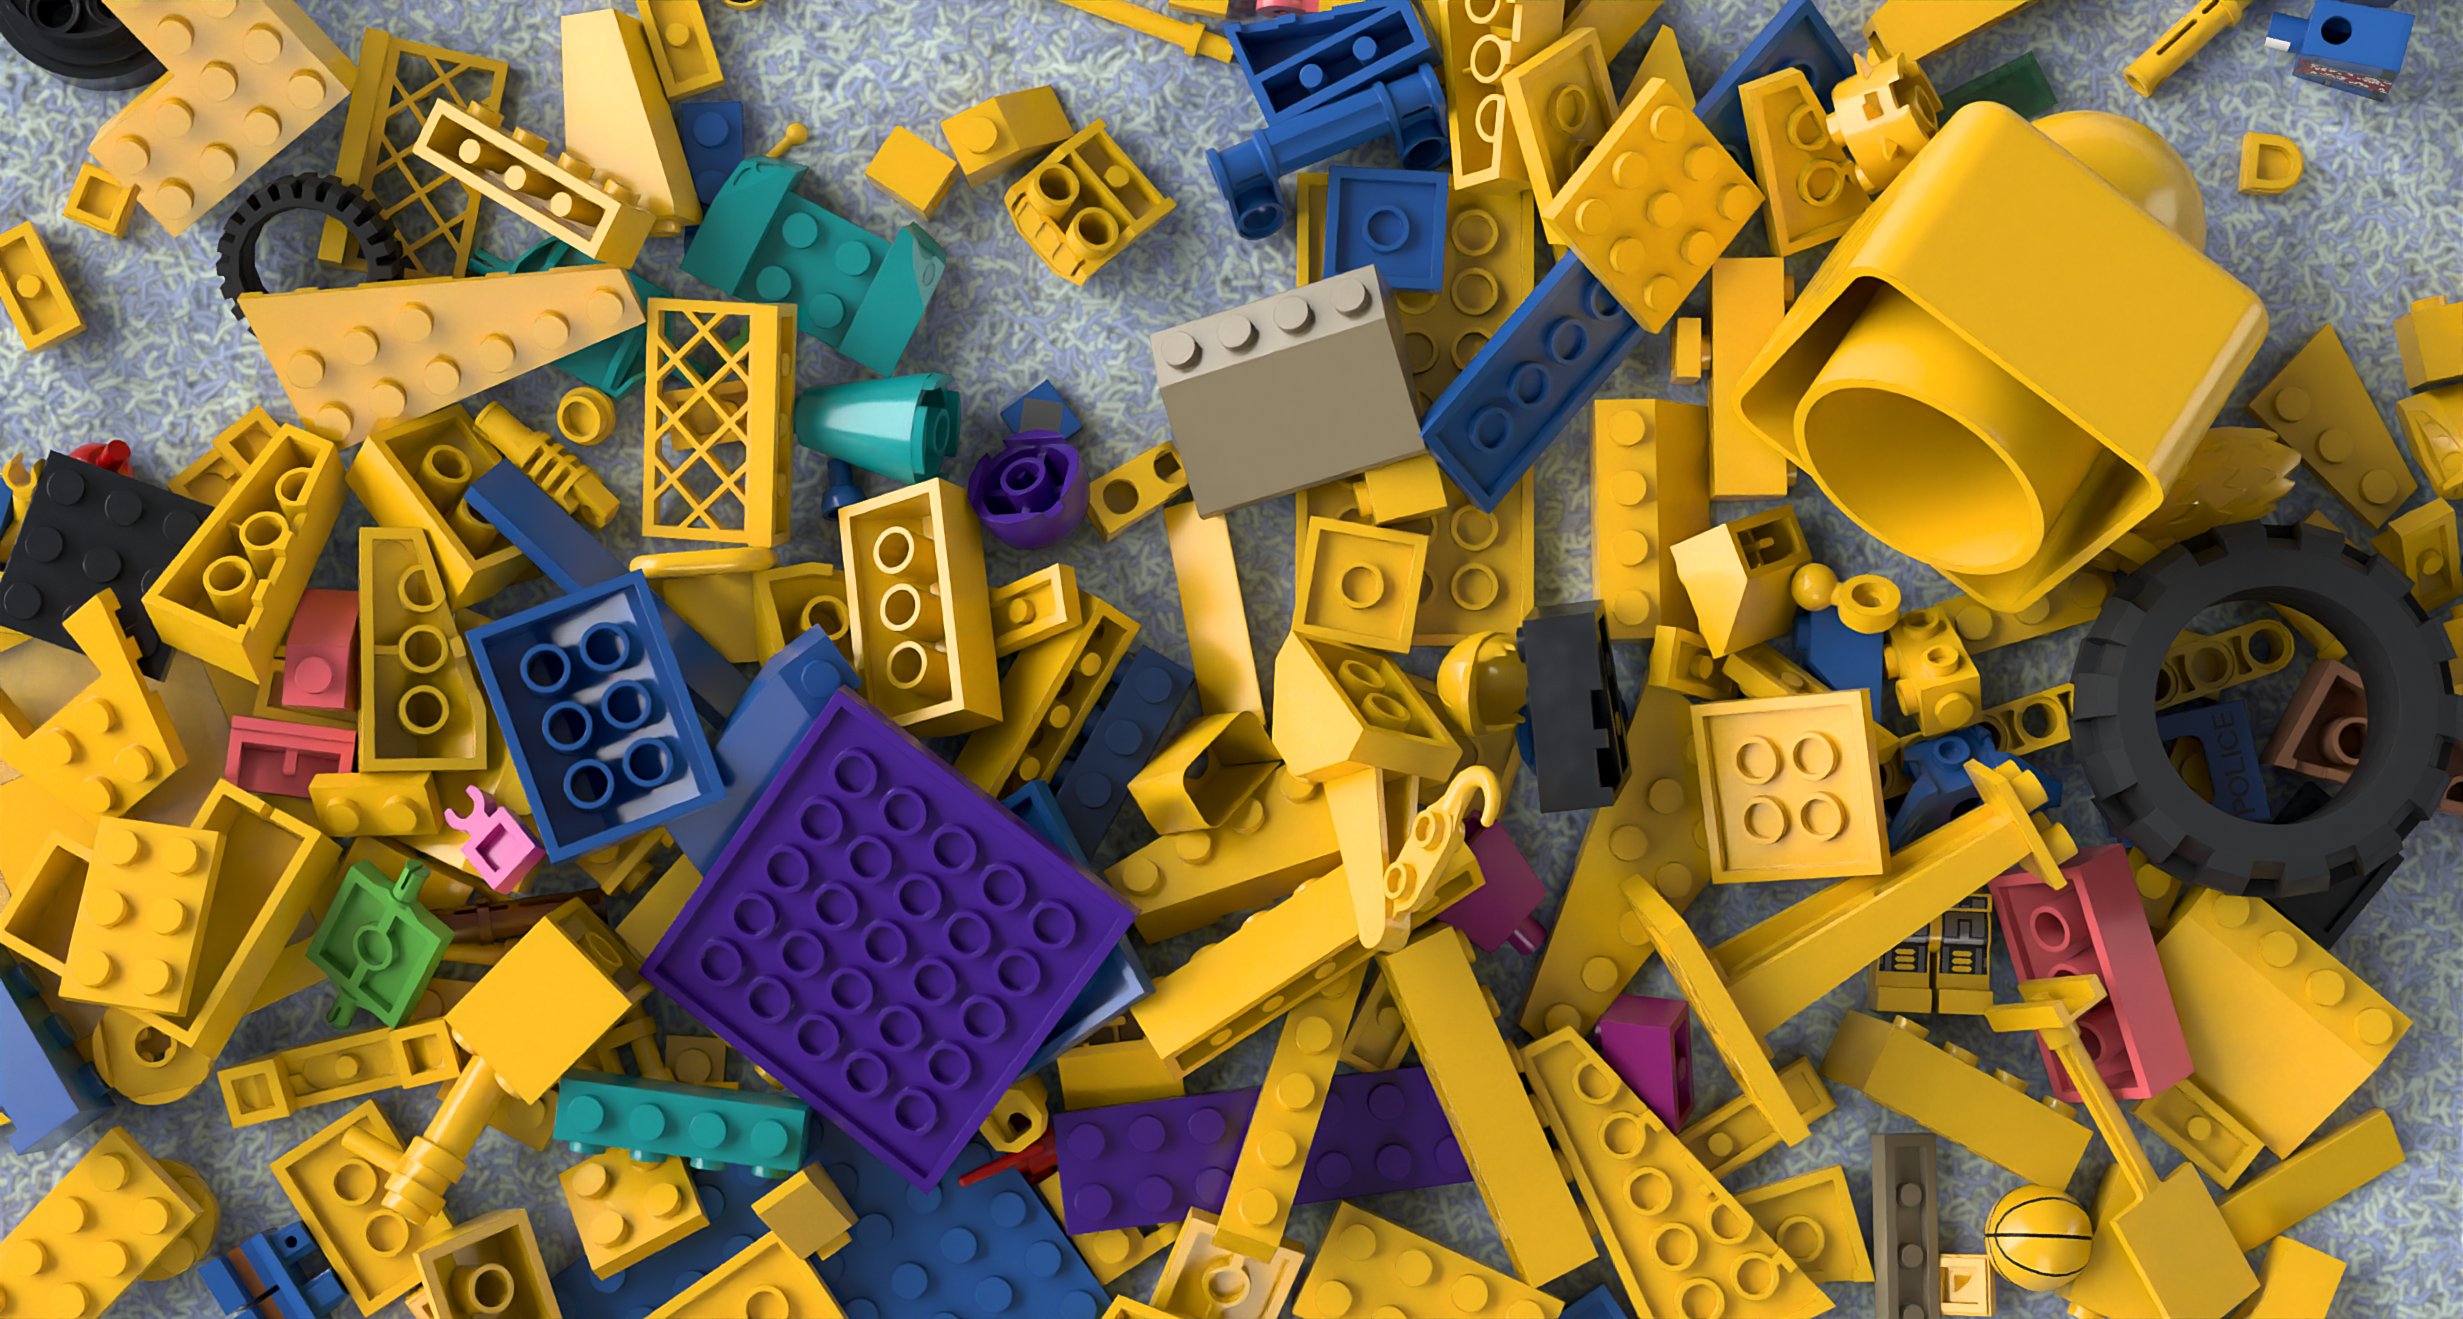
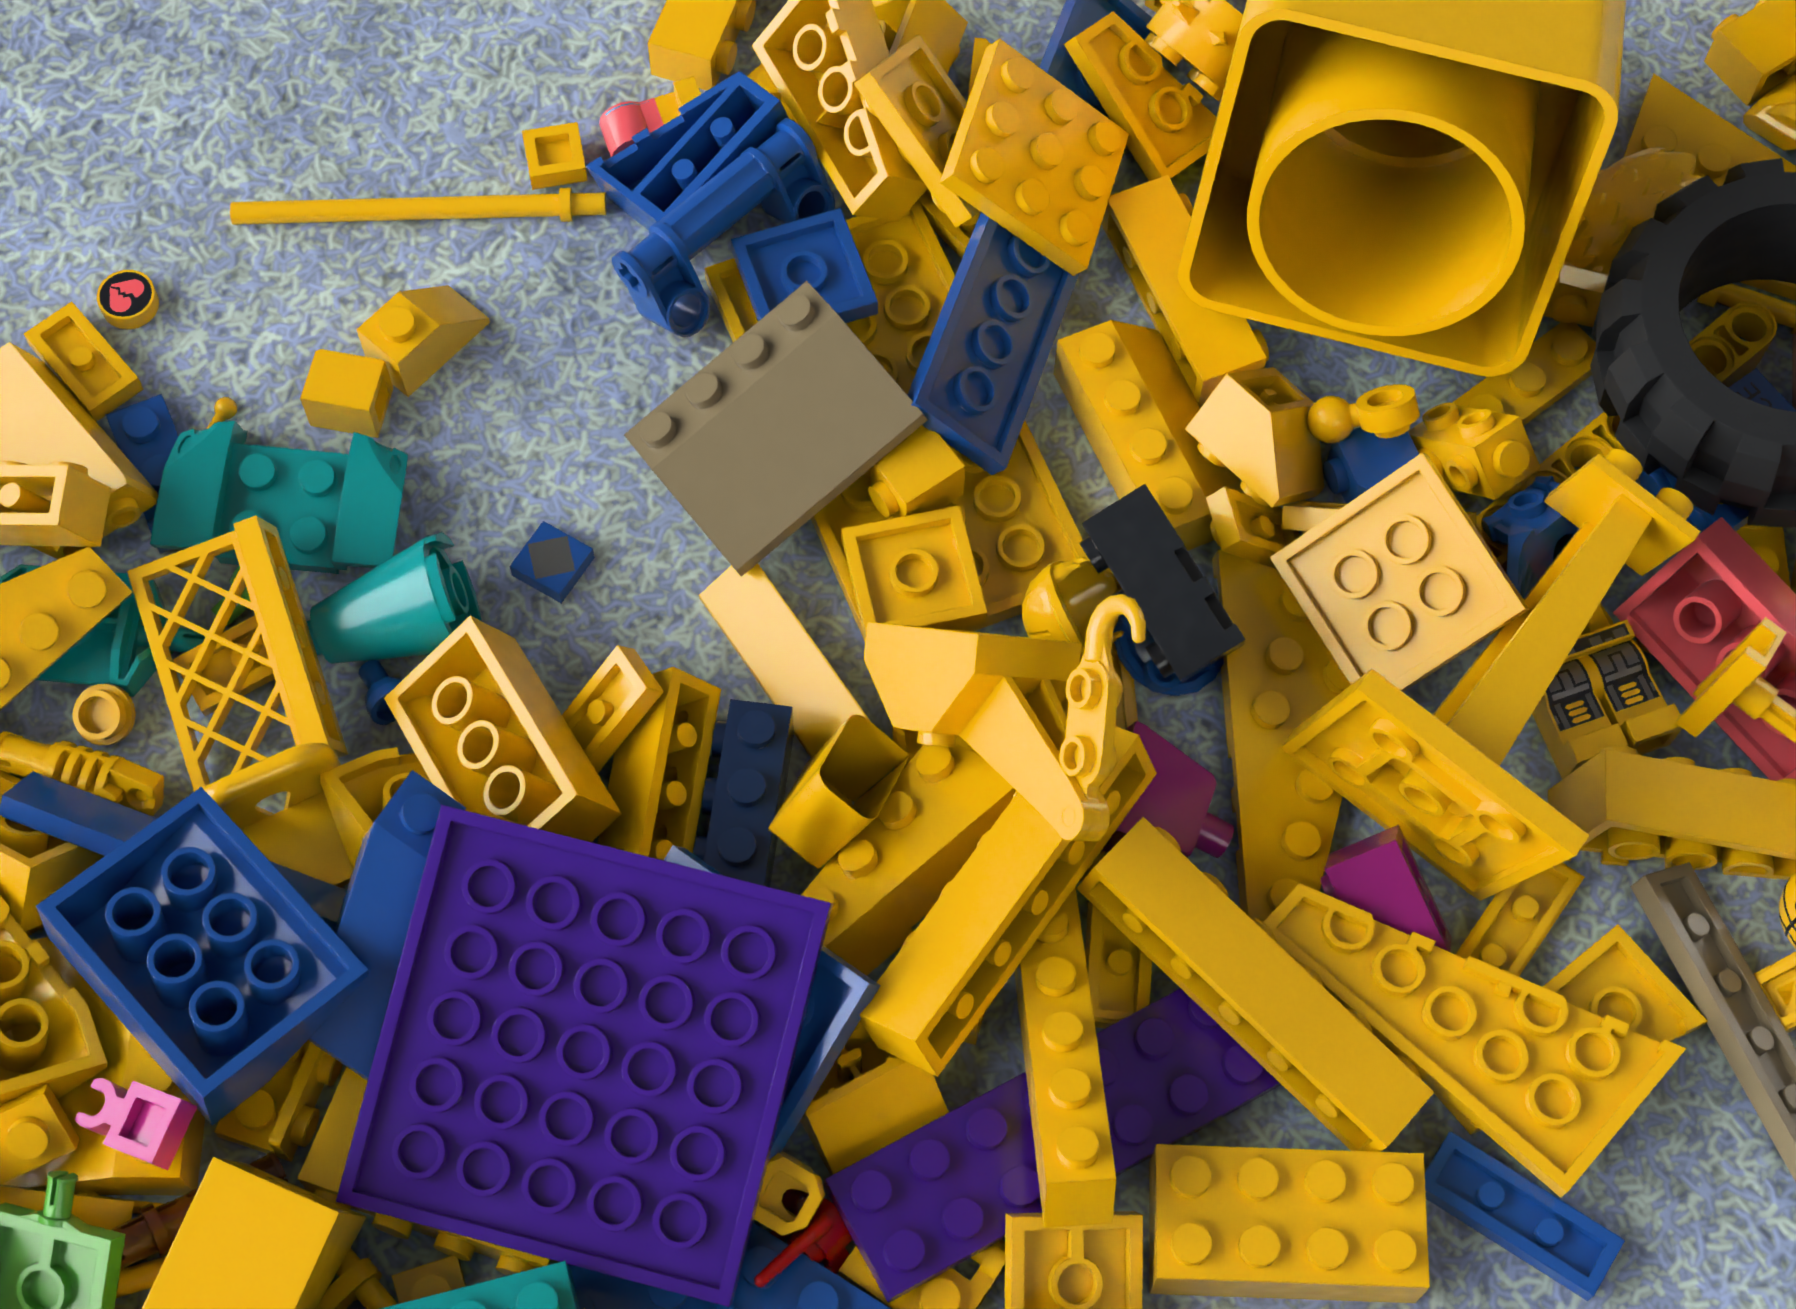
camera: 20 degrees left, 20 degrees down
dark purple cylinder [967,429,1091,550] -> none
yellow slope [1003,117,1177,287] -> none
yellow leg [1086,440,1190,544] -> none
yellow plate [1670,318,1711,385] -> none

